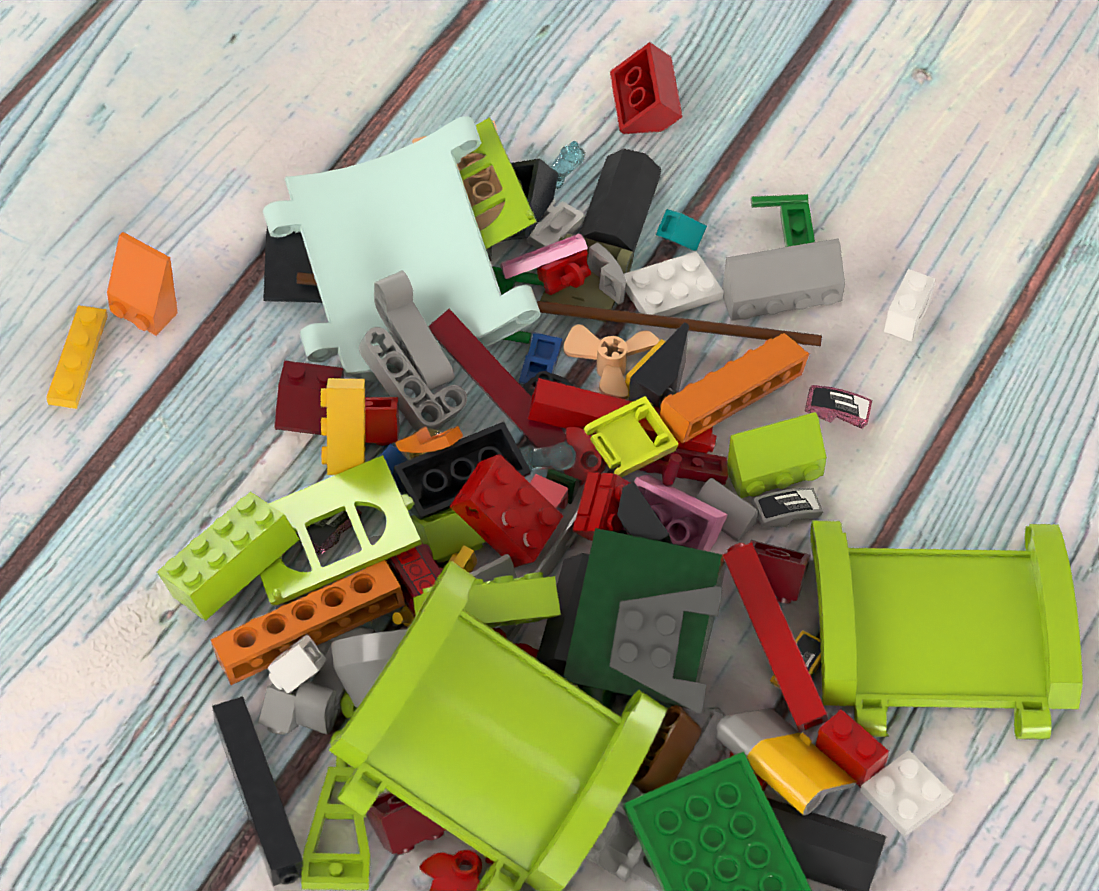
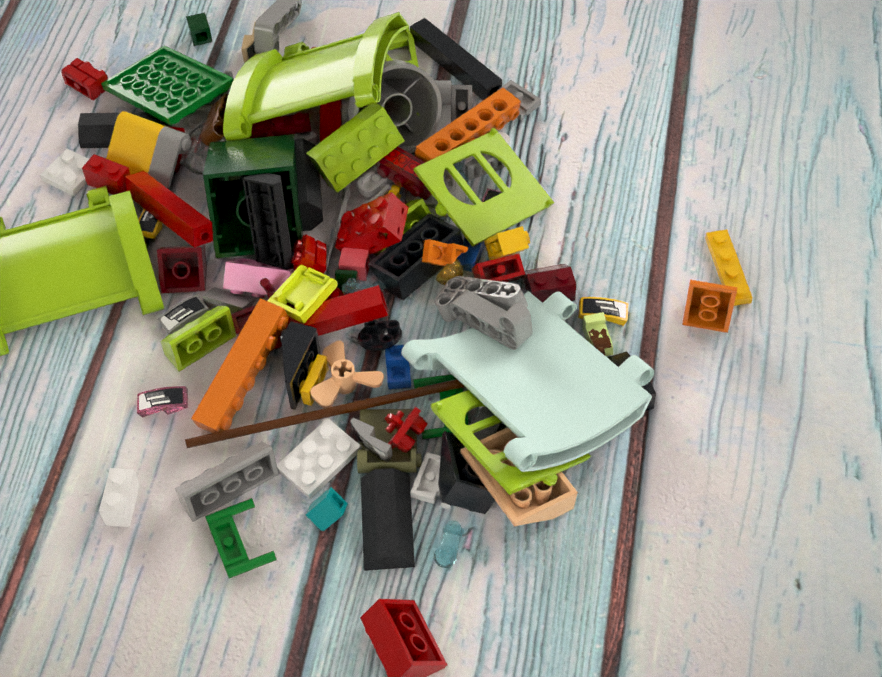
camera: 165 degrees right, 0 degrees up
lime brick [157,491,300,621] -> none
white brick [268,634,327,694] -> none
dark red tile [428,309,567,459] -> none
bright pink tile [500,234,588,279] -> none
dark grey wing [610,586,723,714] -> none
none -> light grey plate [497,80,541,120]
none -> slope [578,297,628,326]
none -> yellowish green leg [582,312,613,356]

